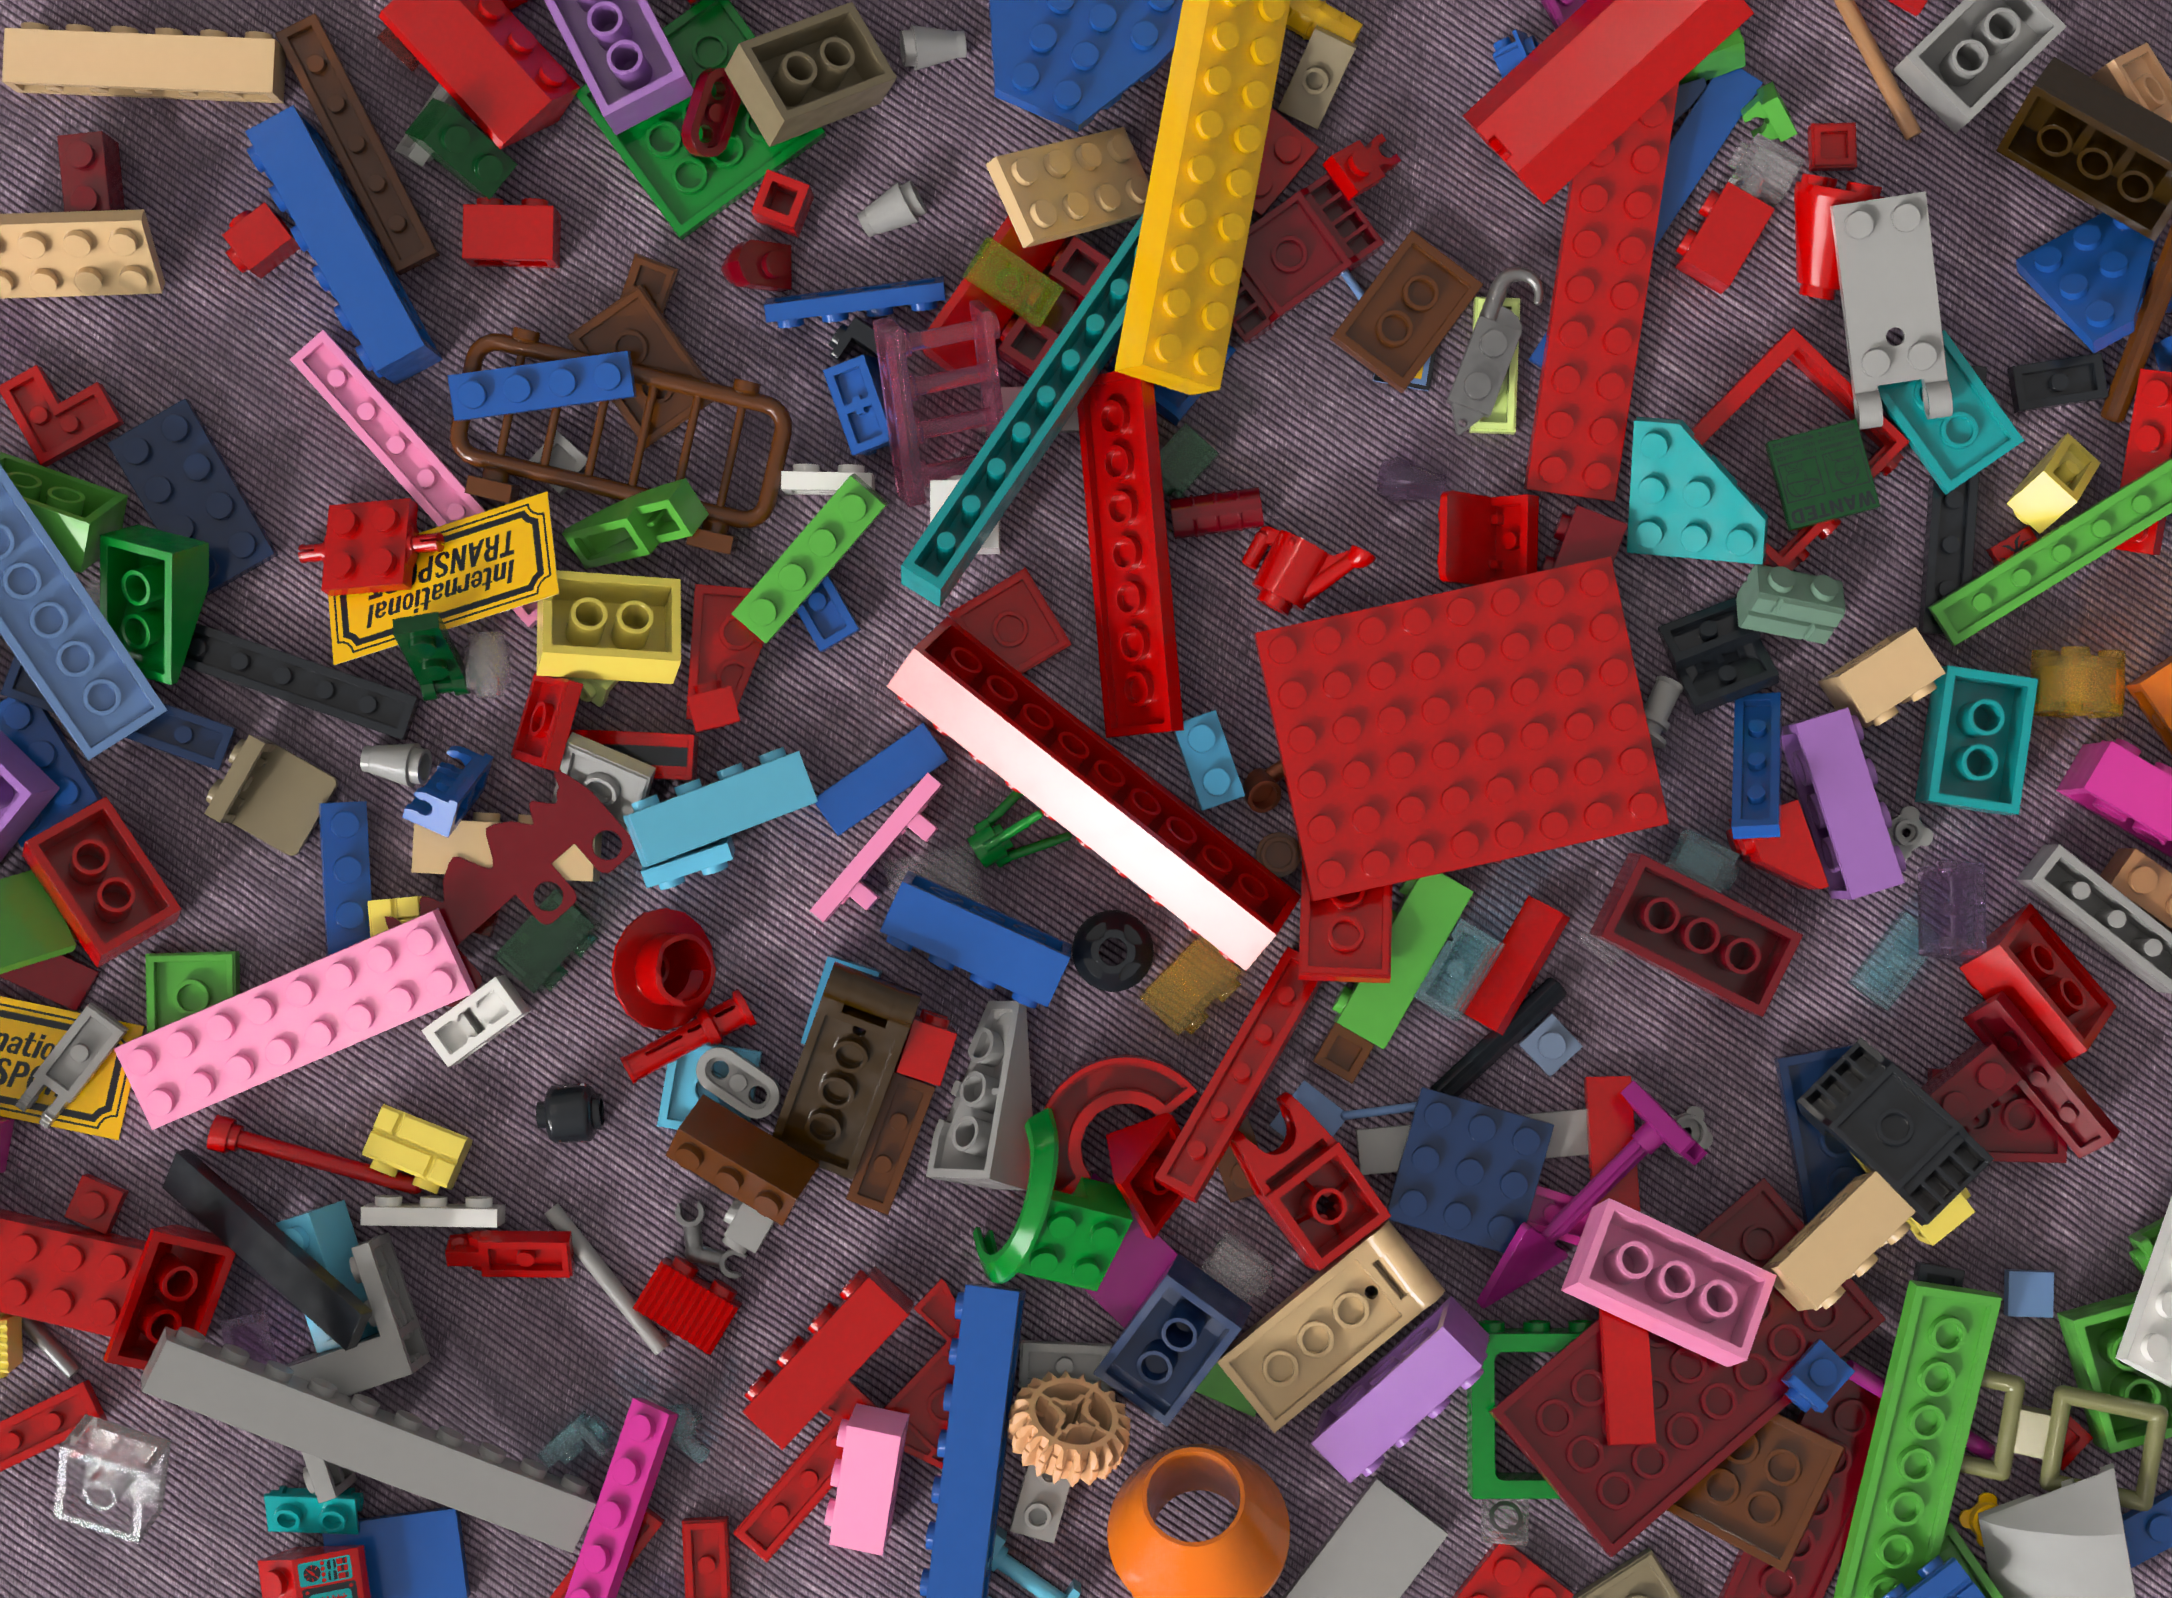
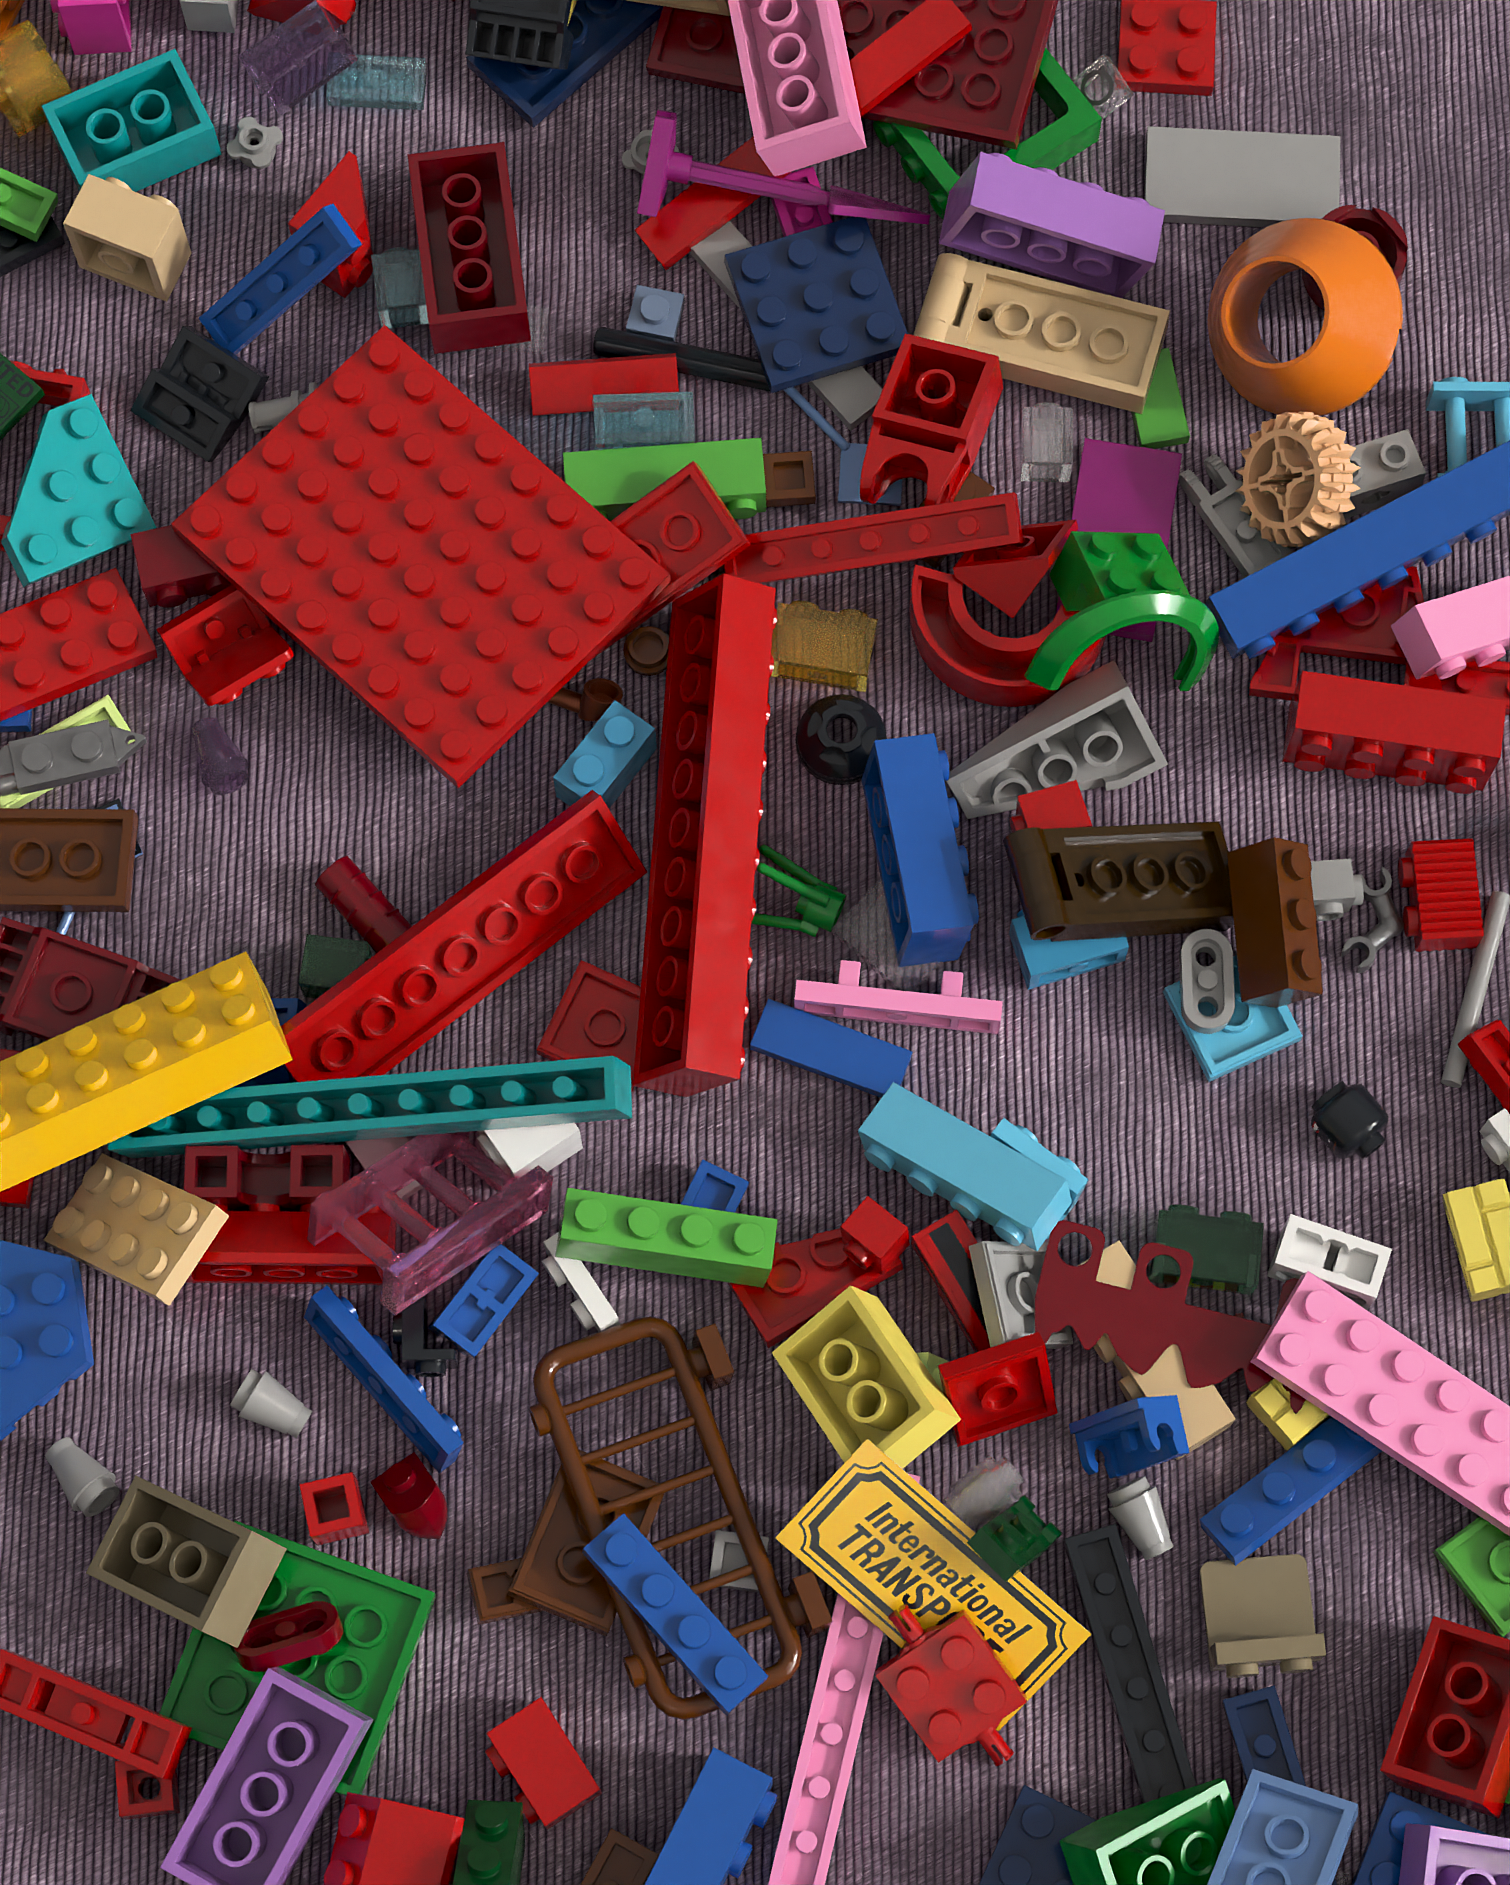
camera: 130 degrees left, 15 degrees down
bright green slope [562,478,709,569] -> none
red helmet [611,908,716,1031] -> none
red pin [620,989,757,1084] -> none
reddish brown plate [846,1071,936,1215] -> none
clear neon green plate [962,237,1064,327] -> none
dark blue slope [1093,1253,1252,1427] -> none
red piece [1242,526,1376,616] -> none
sand green brick [1736,564,1846,644] -> none
medium lavender brick [1782,707,1906,900] -> none

